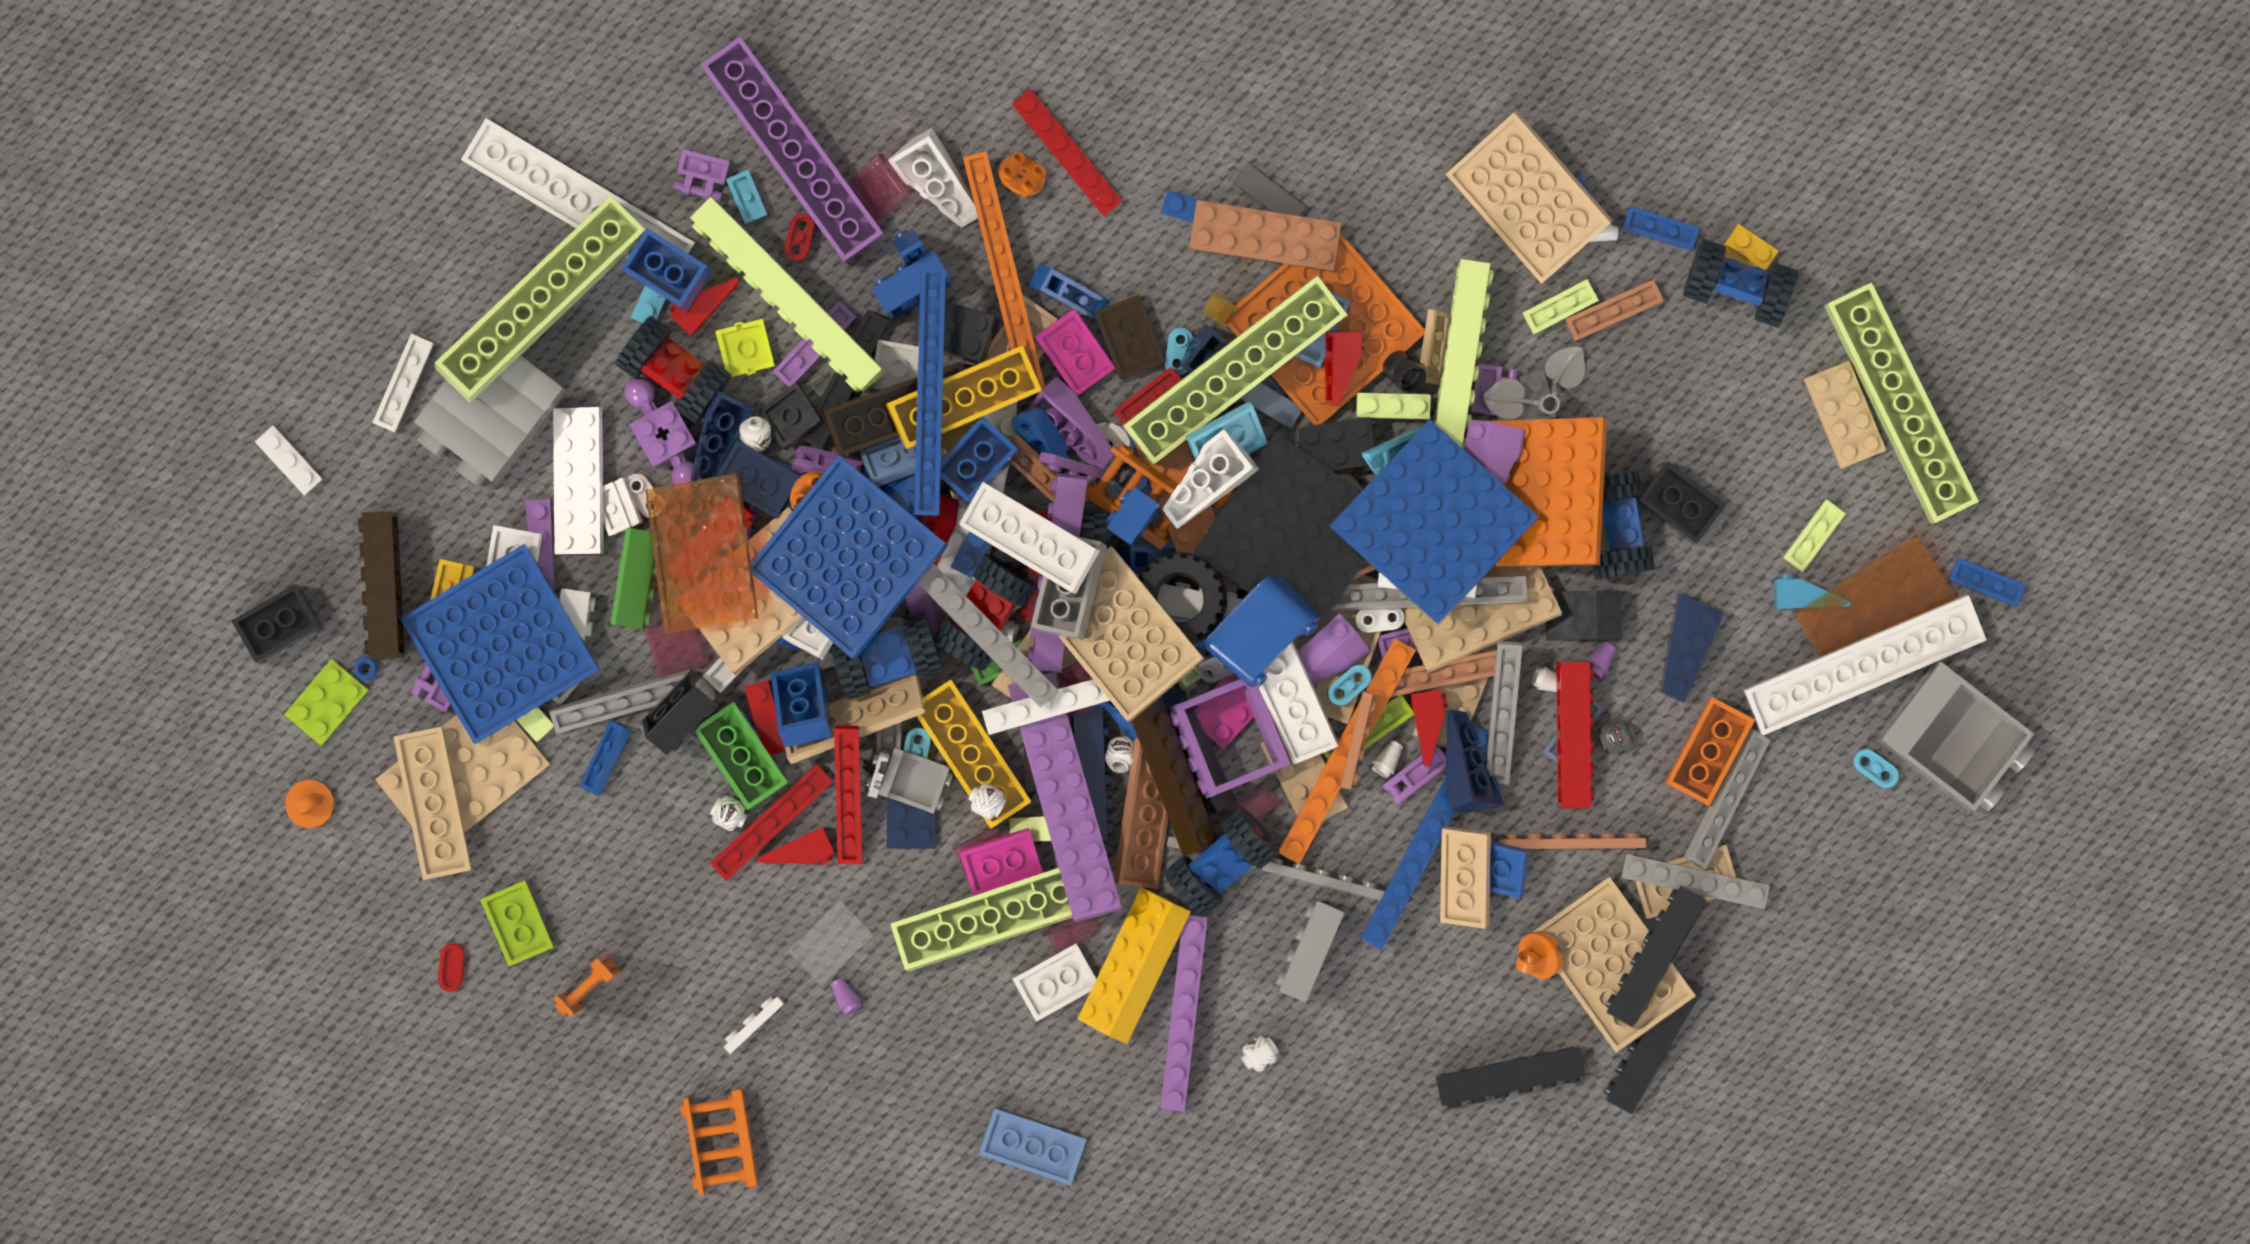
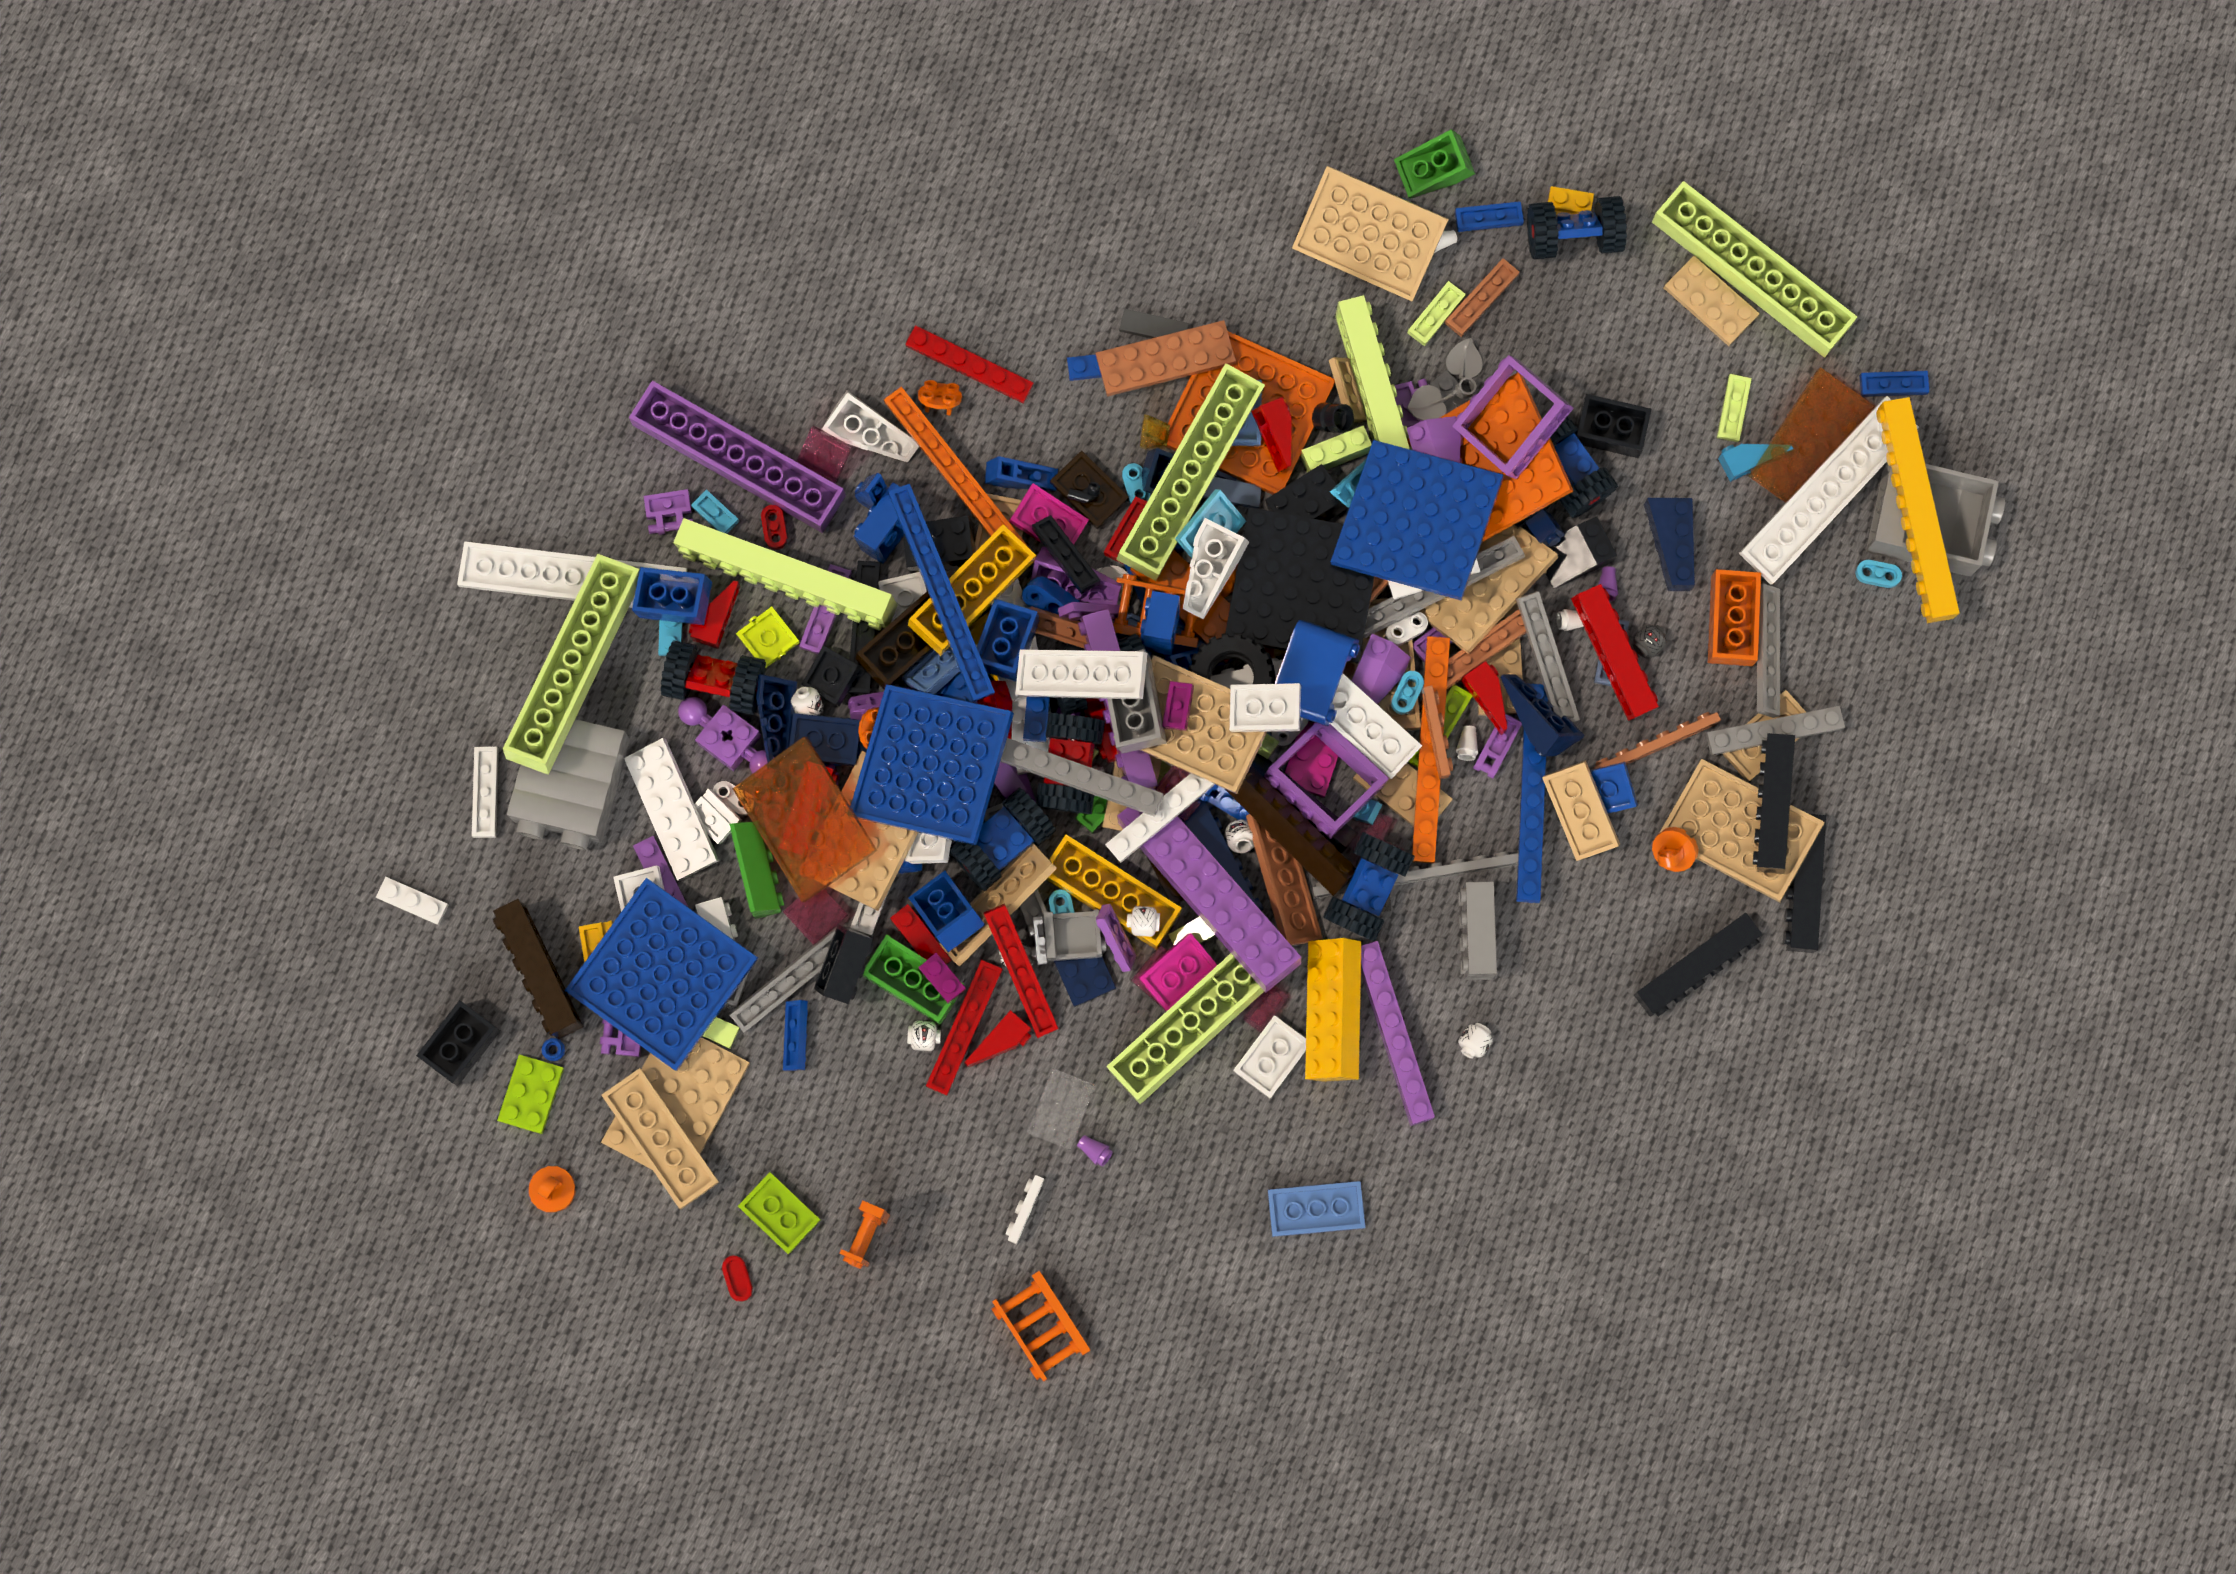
camera: 25 degrees left, 10 degrees down
none -> magenta plate [918,953,966,1004]
none -> black tile [1032,515,1100,594]
none -> black arm [1067,482,1100,503]
none -> medium lavender plate [1096,904,1136,972]
none -> magenta plate [1162,681,1194,731]
none -> white plate [1229,683,1301,732]
none -> medium azure plate [1352,799,1382,825]
none -> bright green slope [1394,129,1475,199]
none -> medium lavender window [1452,355,1574,479]
none -> dark blue brick [1526,509,1565,547]
none -> yellow brick [1876,397,1960,623]

